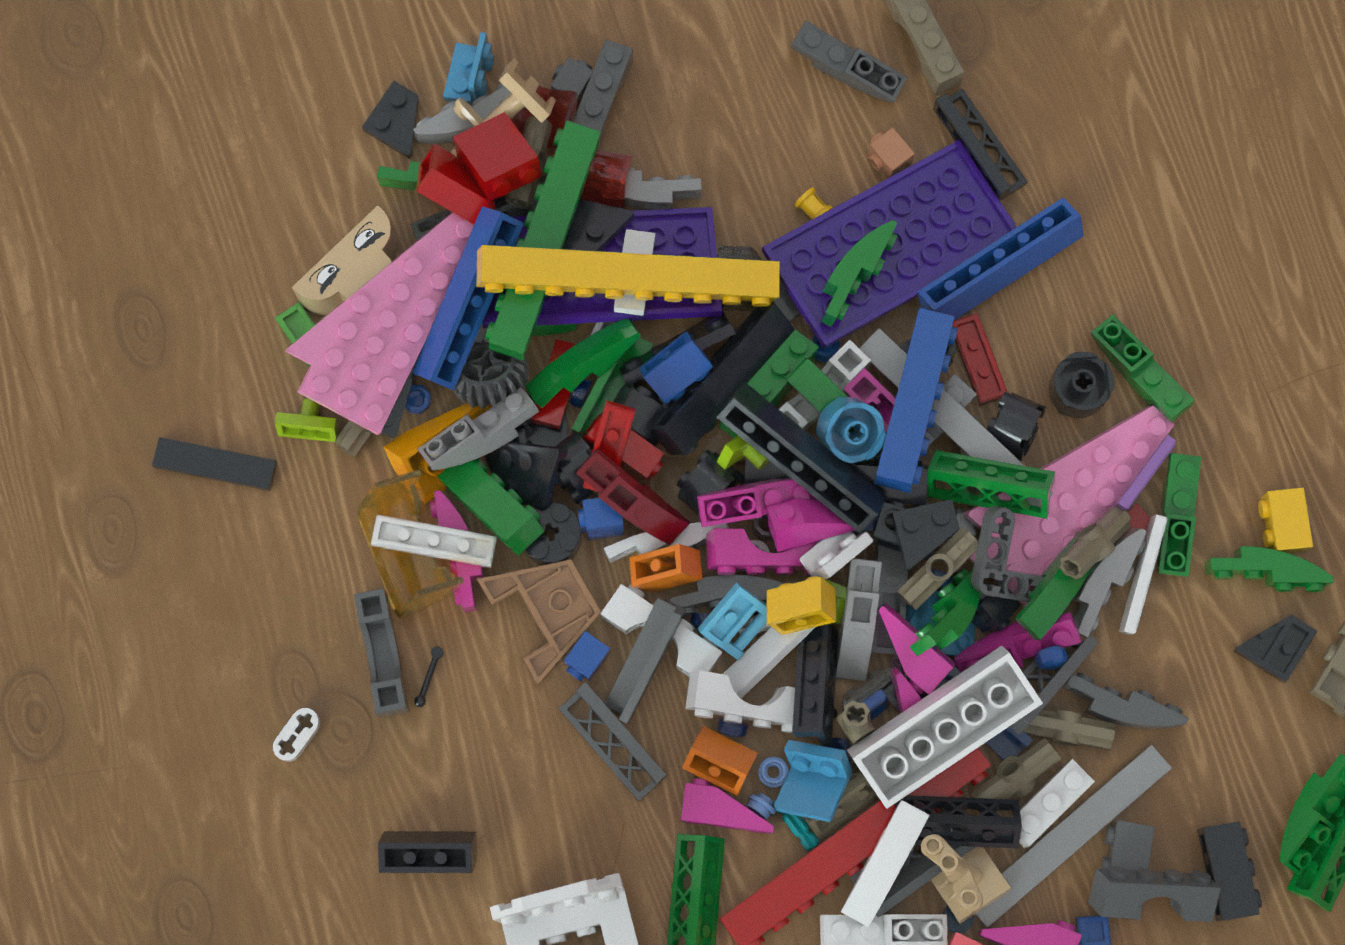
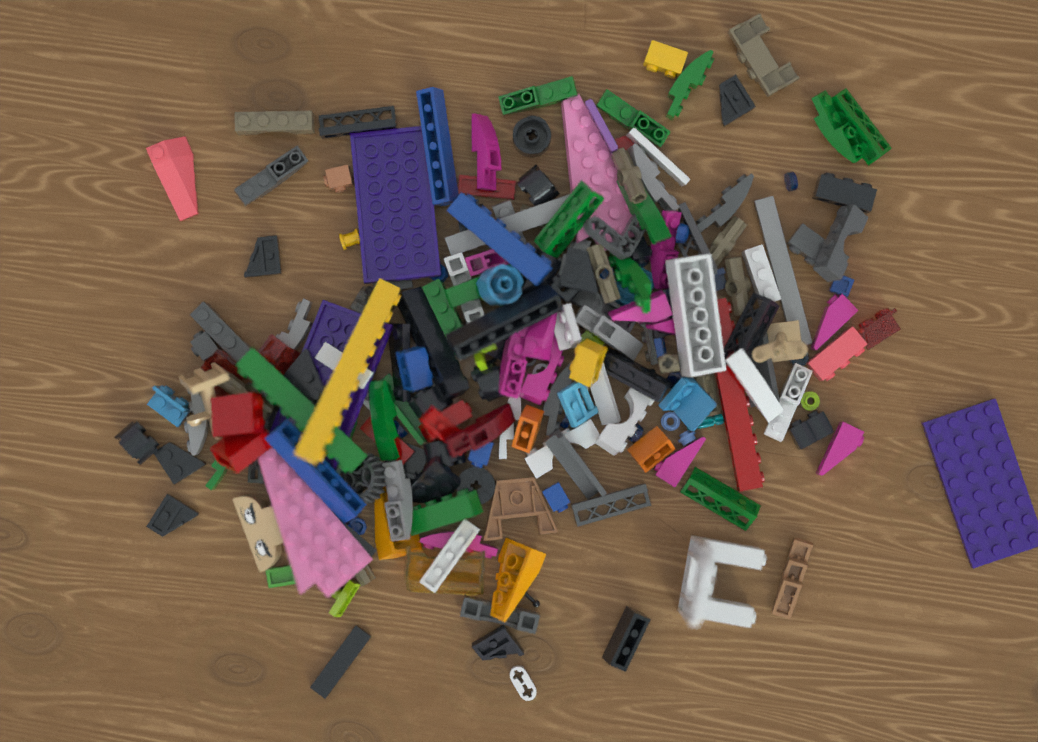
camera: 65 degrees left, 10 degrees up
green slope [821,220,898,327] -> none
none -> black brick [114,421,160,465]
none -> black wing [146,494,199,537]
none -> black wing [244,235,282,278]
none -> dark pink slope [472,113,502,191]
none -> black wing [472,624,524,661]
none -> light orange wedge [490,538,546,622]
none -> clear blue tile [784,171,798,192]

